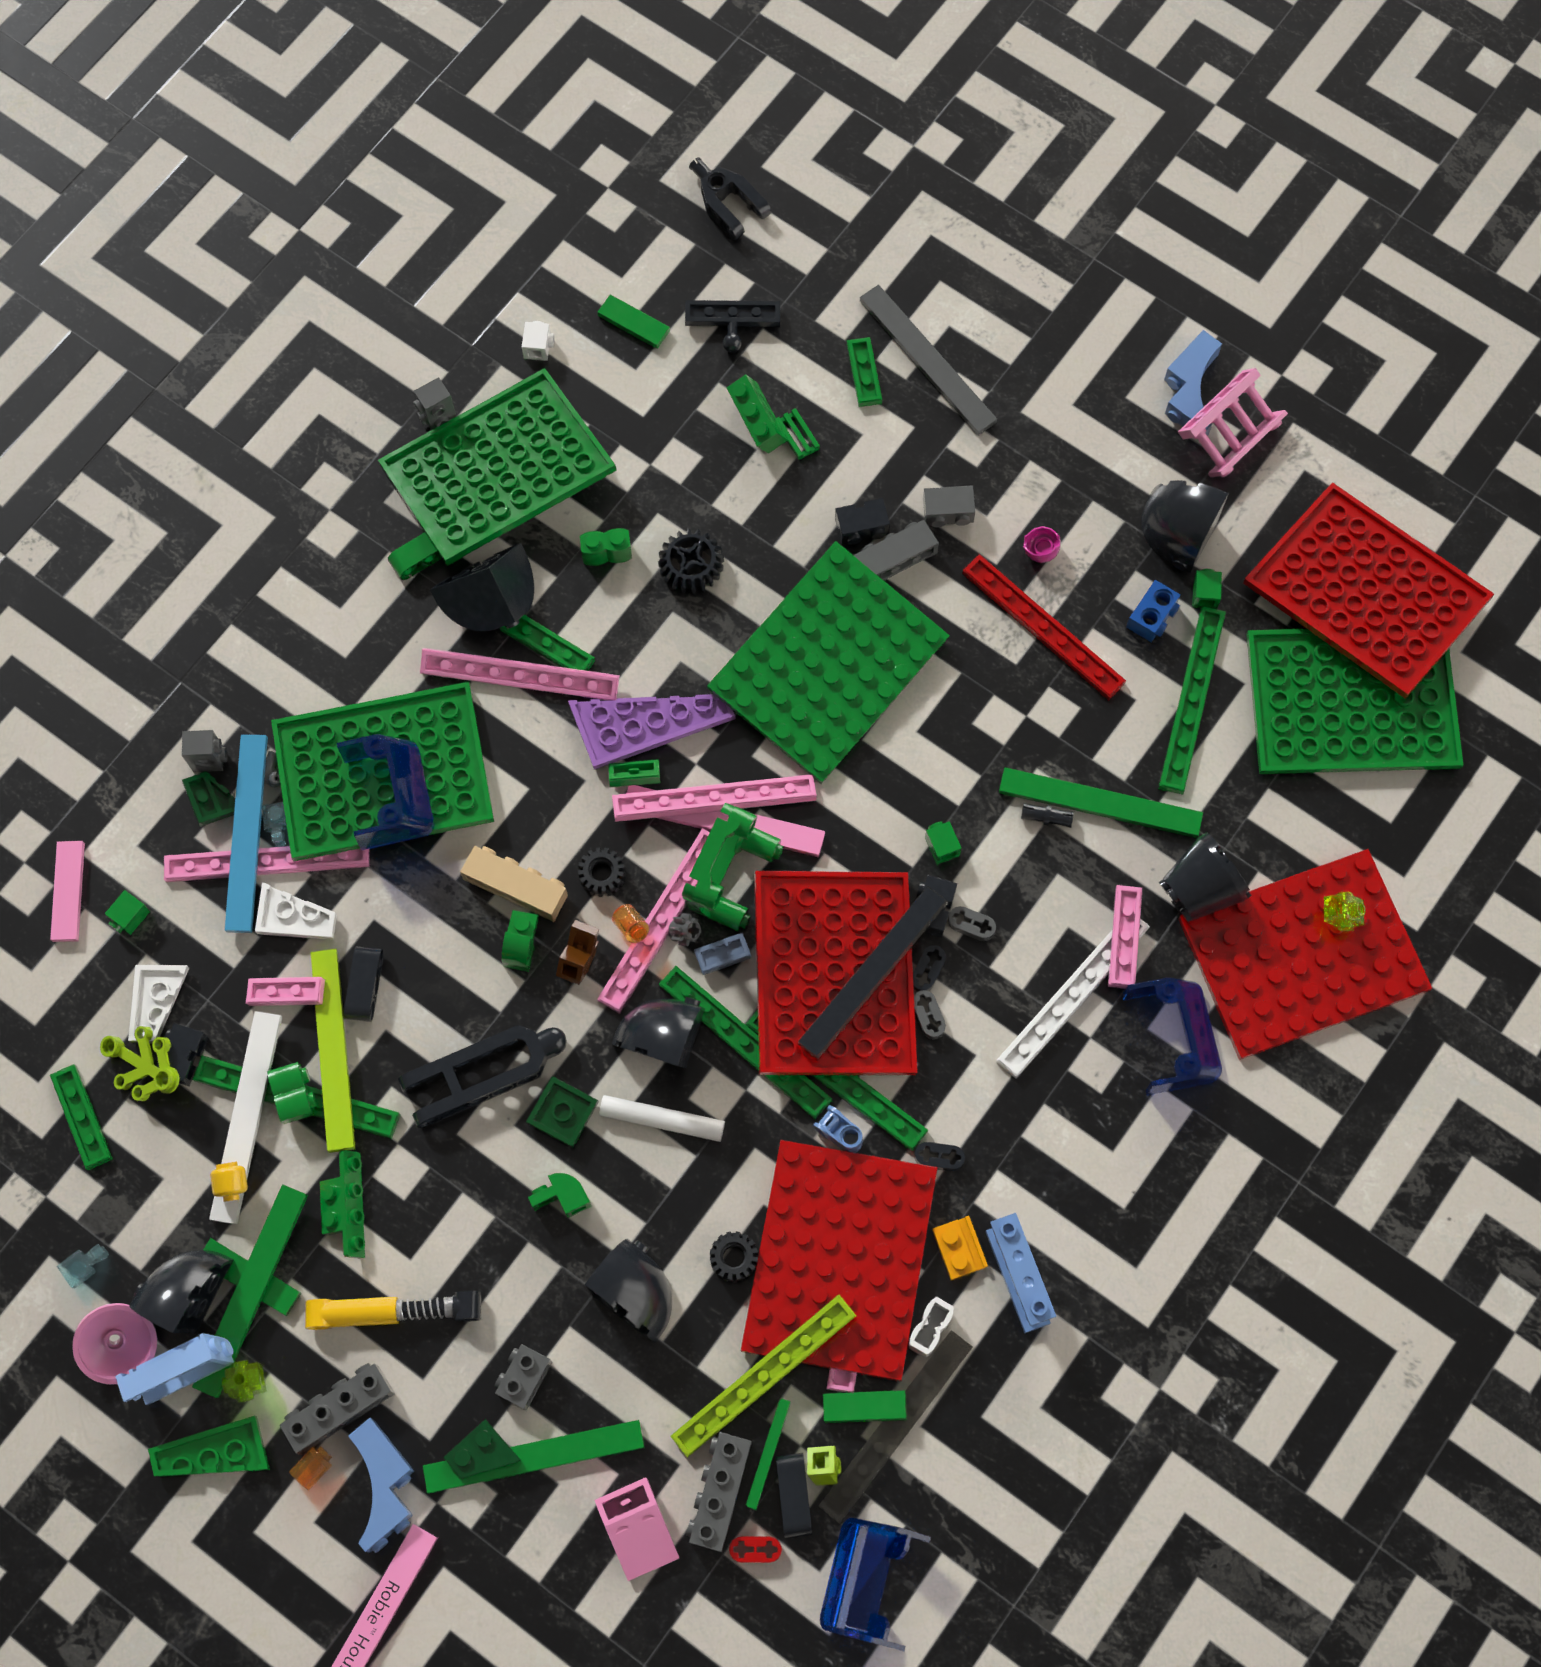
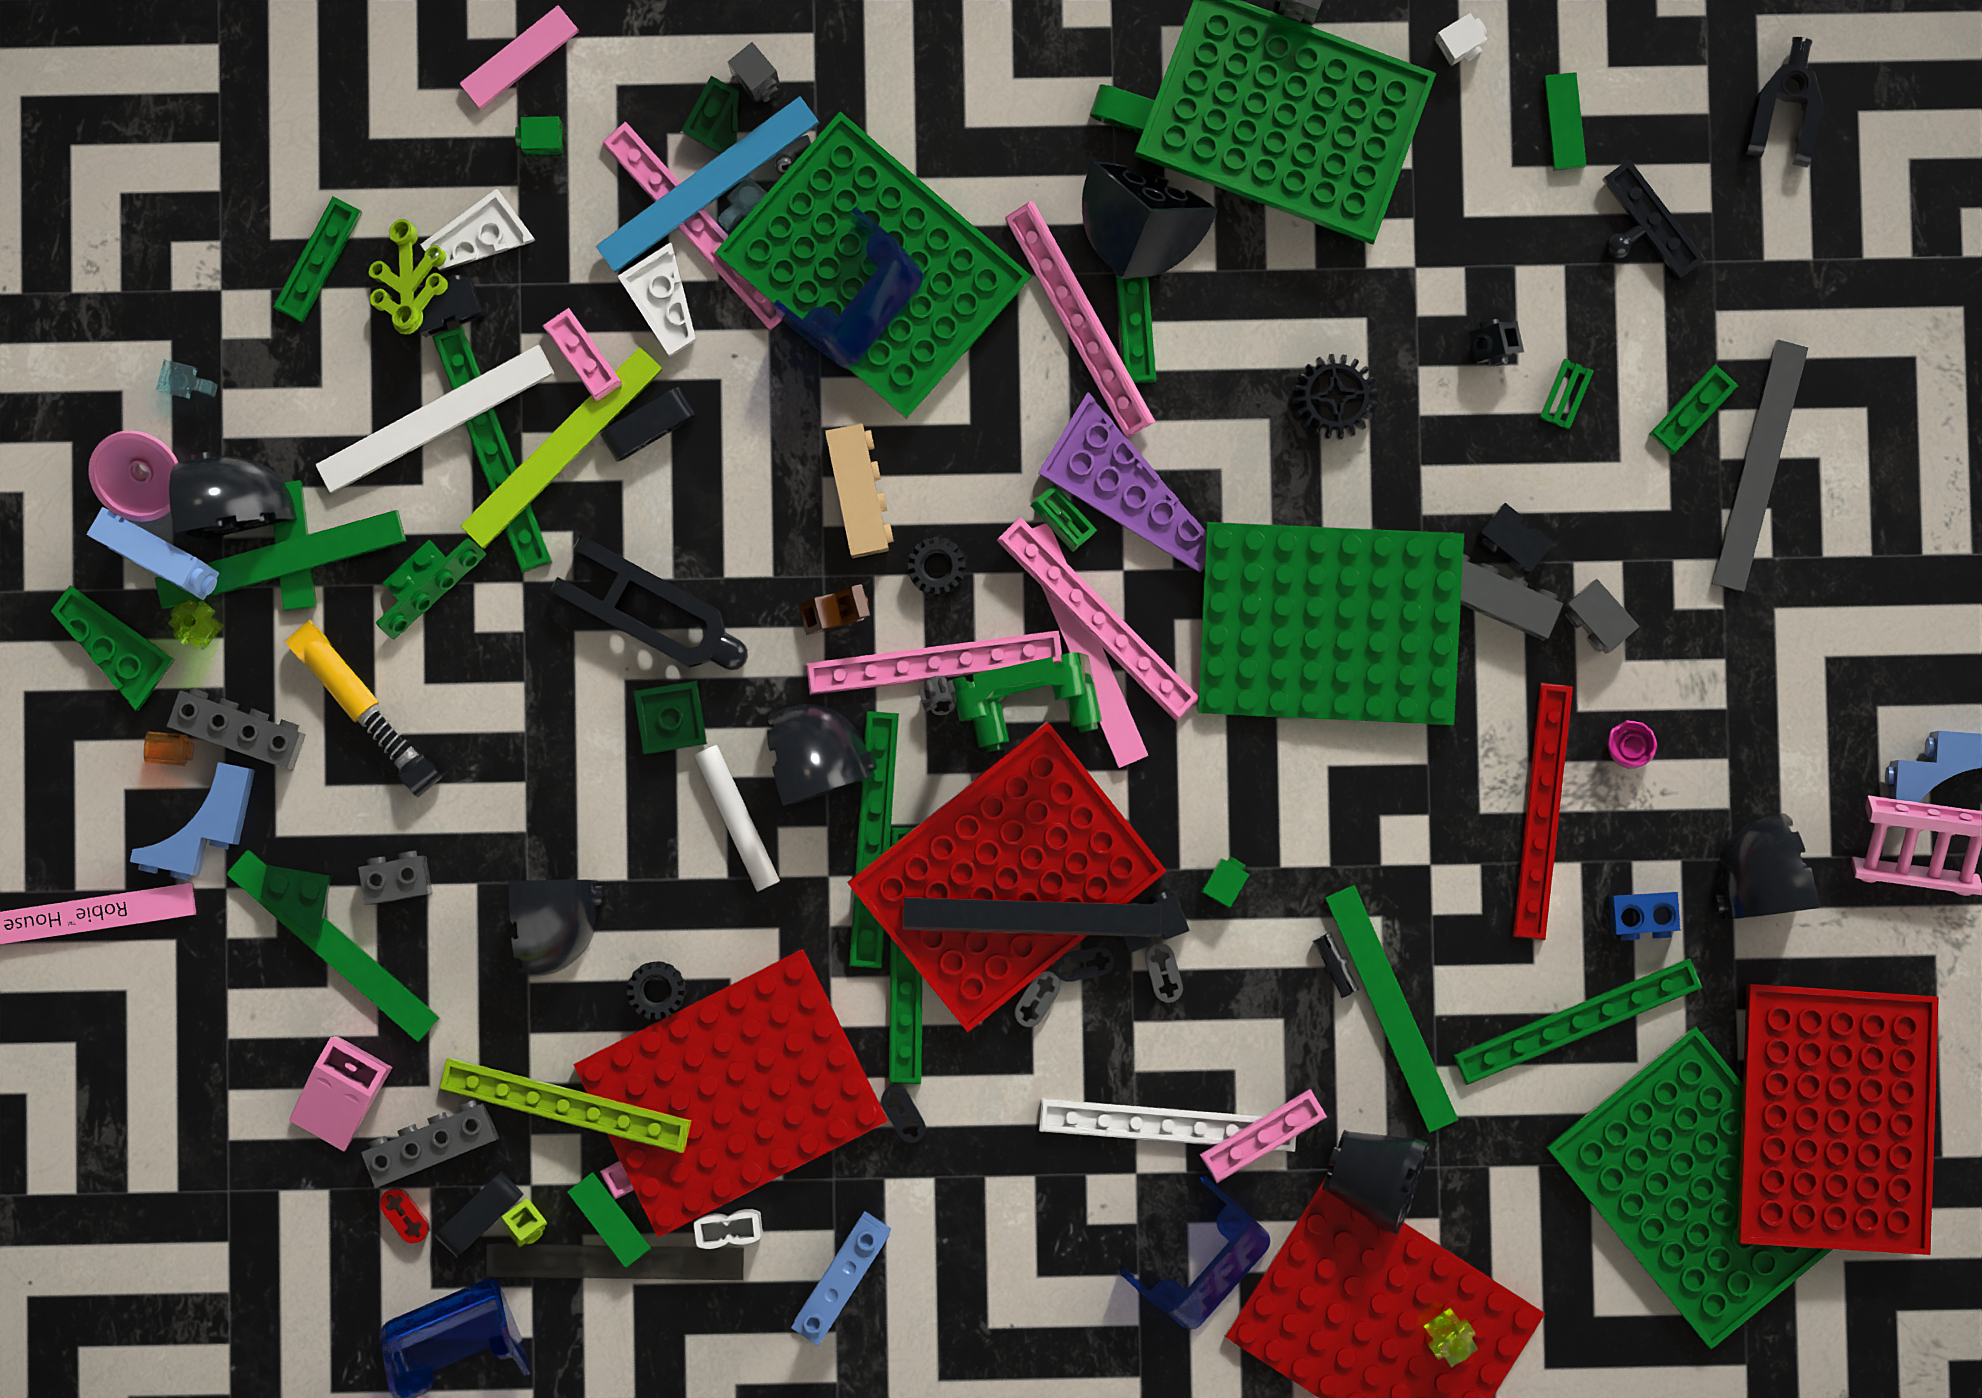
camera: 50 degrees right, 15 degrees up
yellow head [210,1162,248,1202] -> none
green brick [267,1062,317,1124] -> none
green brick [502,910,539,972] -> none
green brick [528,1173,592,1218] -> none
green brick [580,528,632,566] -> none
clear orange brick [612,904,649,943] -> none
sand blue plate [694,933,751,975] -> none
green brick [727,374,788,454] -> none
green tile [746,1398,791,1511] -> none
medium blue piece [813,1105,863,1153] -> none
light orange plate [932,1216,988,1281] -> none
green brick [1192,569,1222,609] -> none
none -> black brick [1469,319,1524,367]

